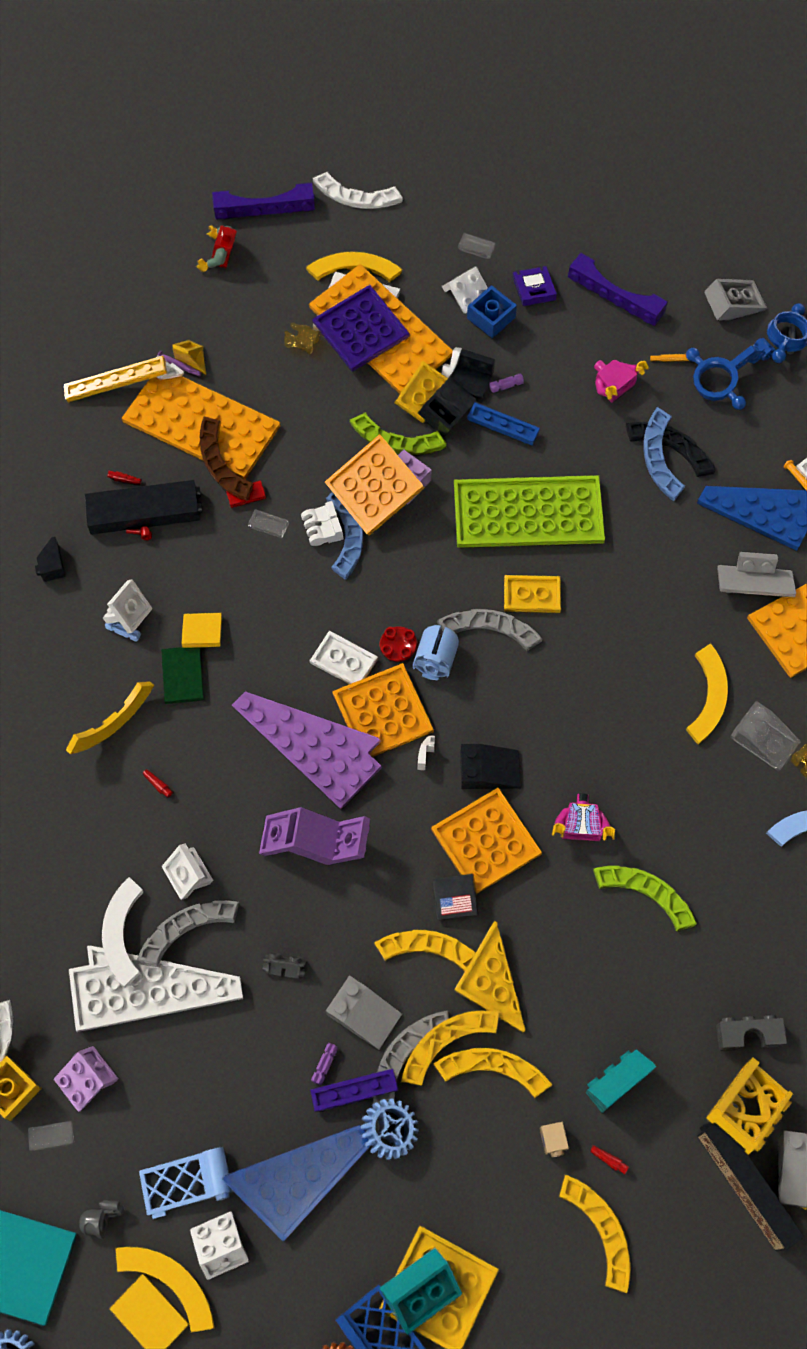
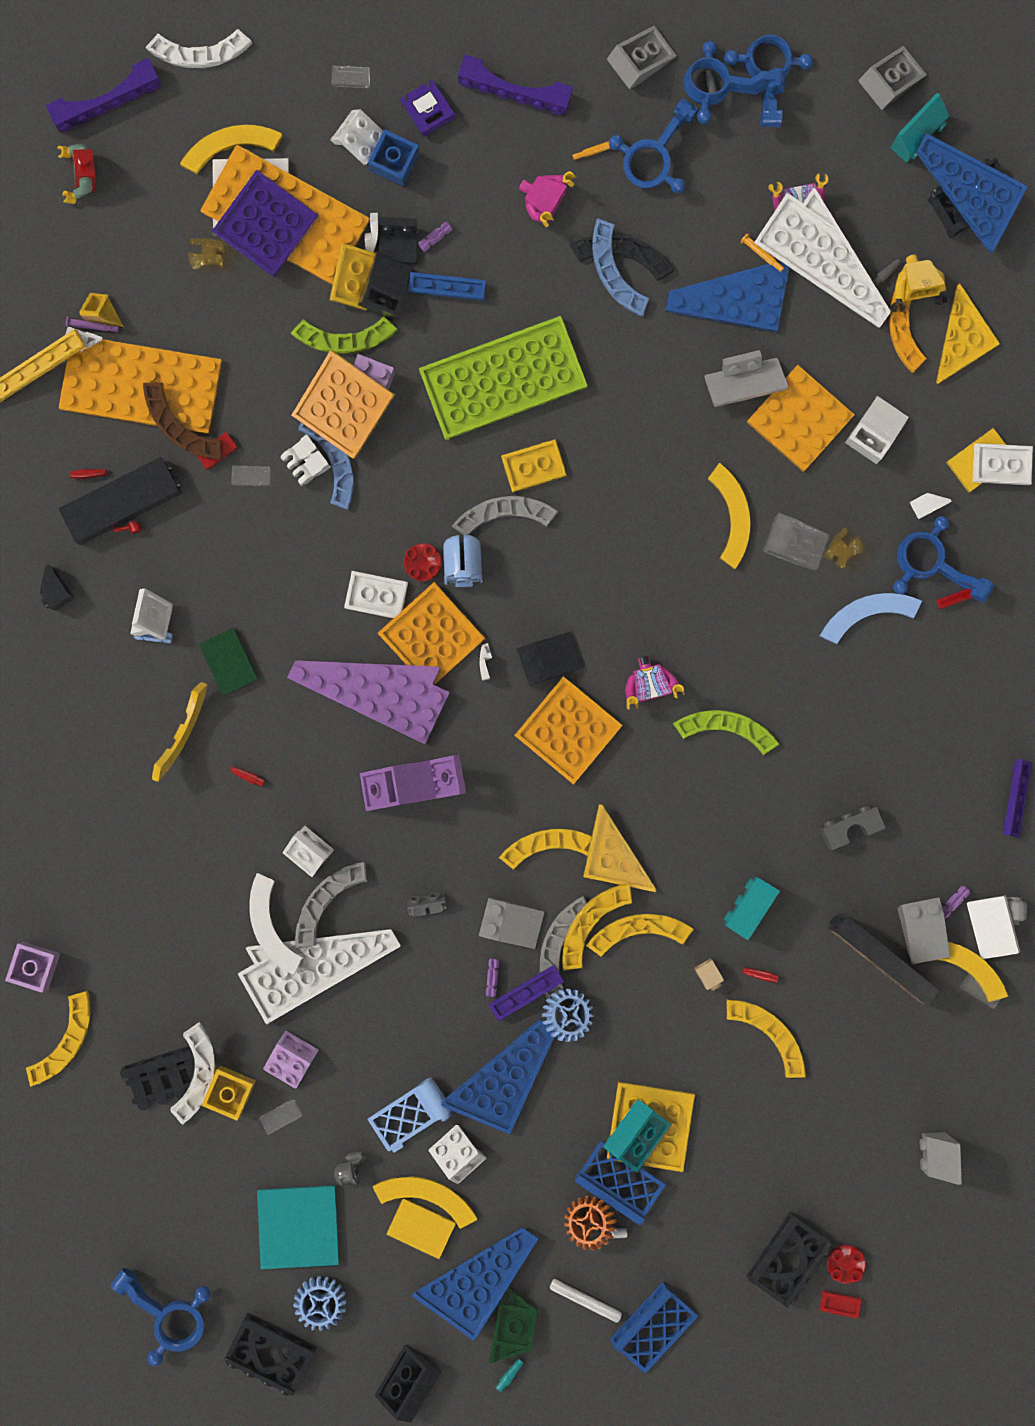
camera: 20 degrees left, 20 degrees up
yellow tile [182,613,222,648] -> none
black tile [433,874,479,920] -> none
yellow fence [706,1057,793,1155] -> none

